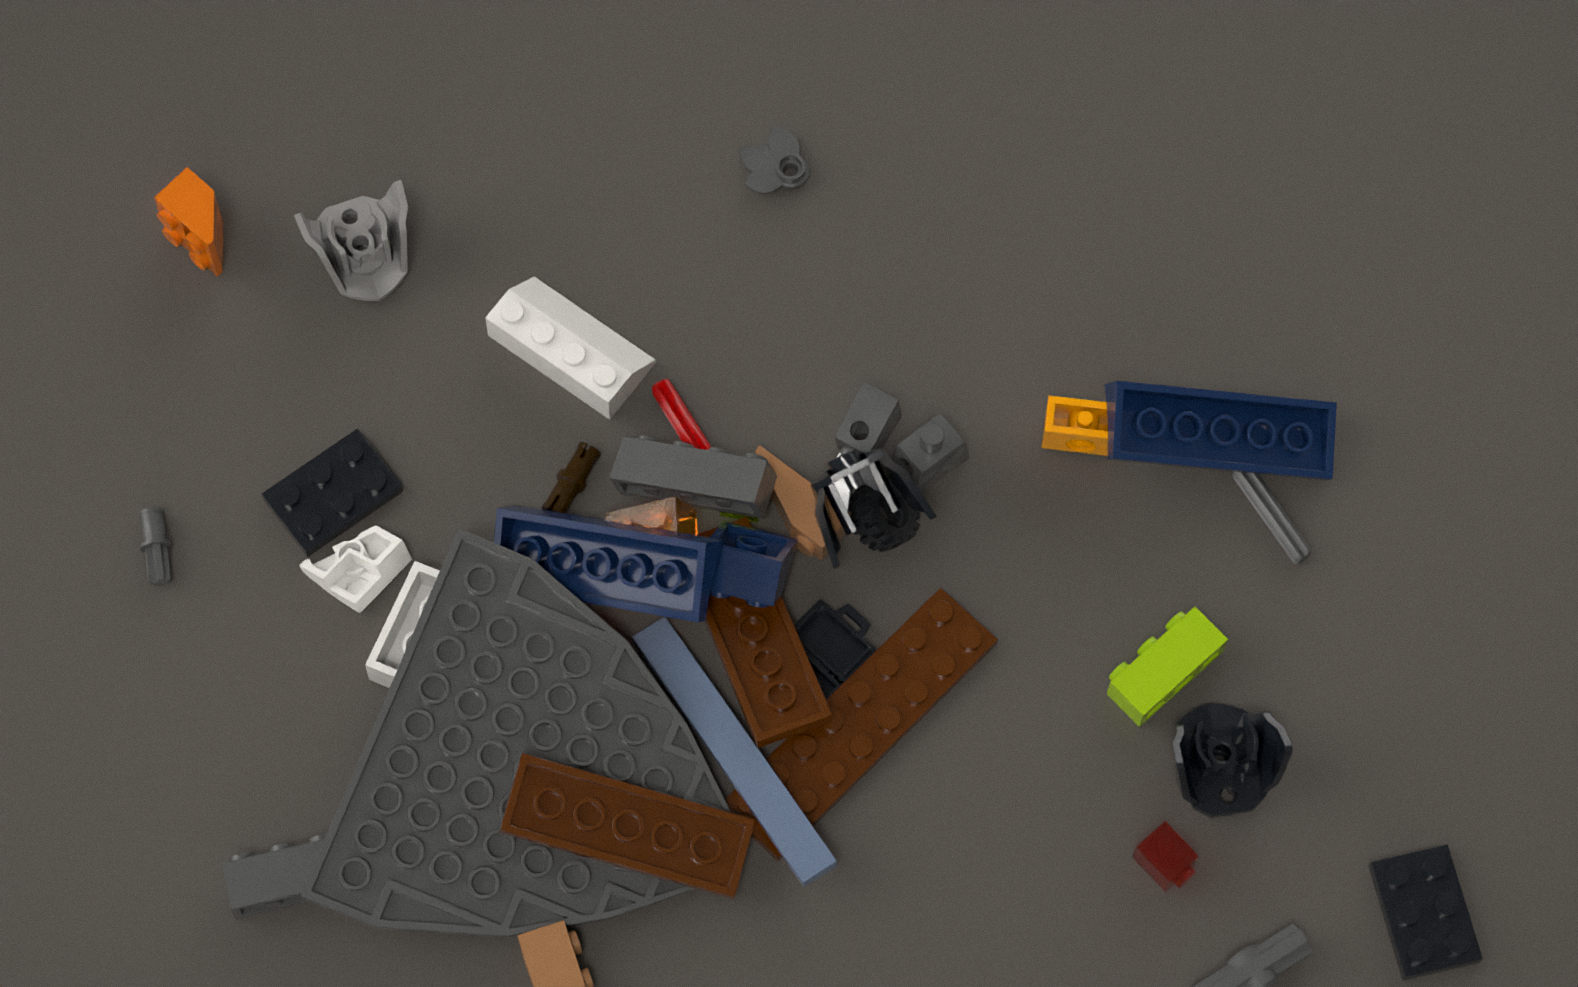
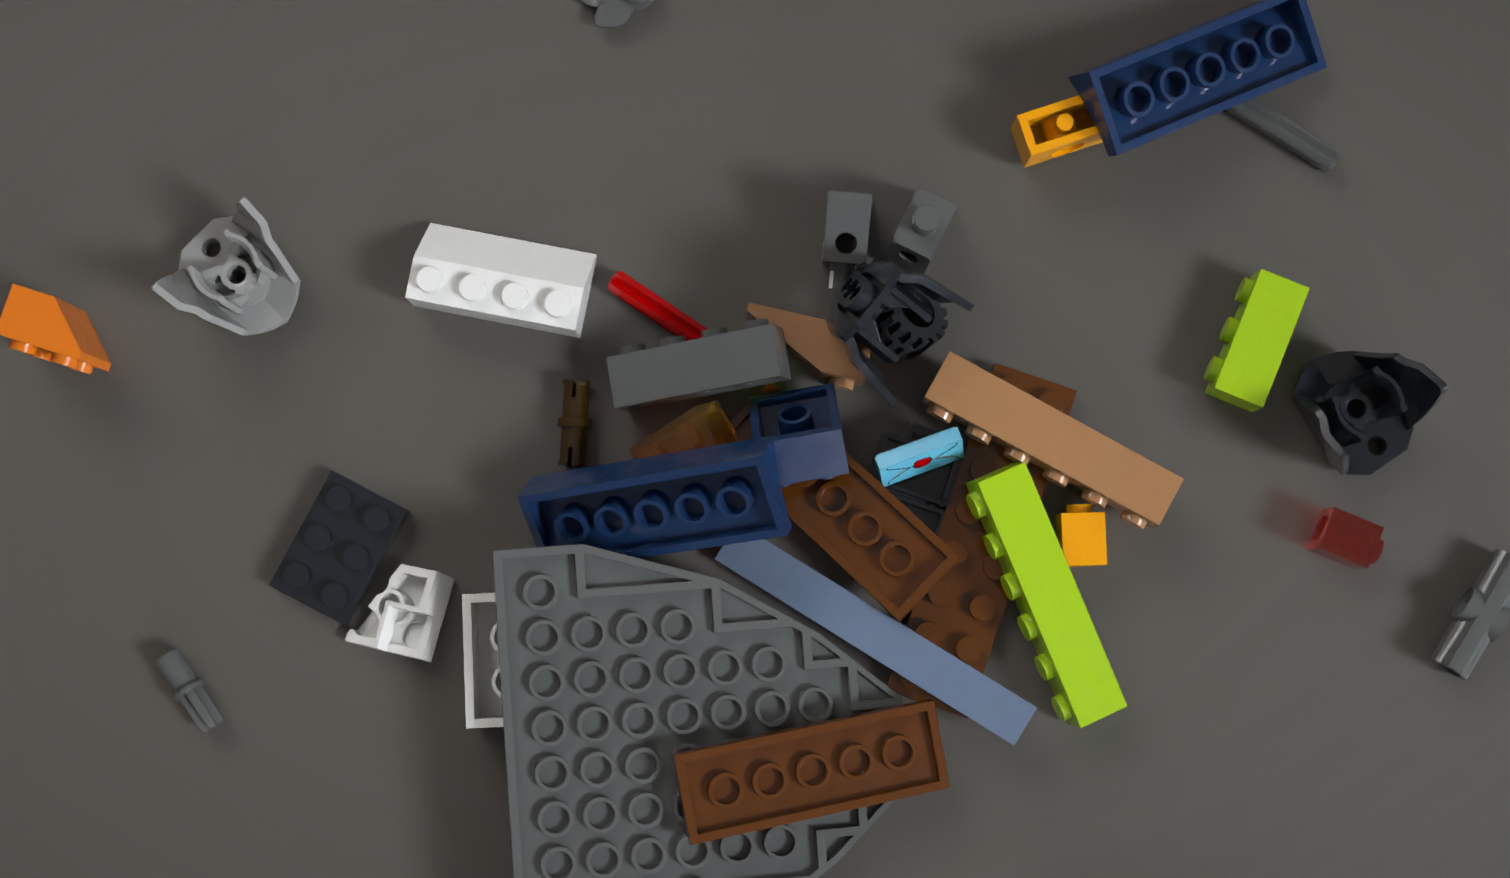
camera: 20 degrees left, 15 degrees up
none -> medium azure tile [874,427,964,487]
none -> medium nougat brick [921,351,1184,530]
none -> lime brick [966,462,1127,728]
none -> light orange brick [1055,504,1107,567]

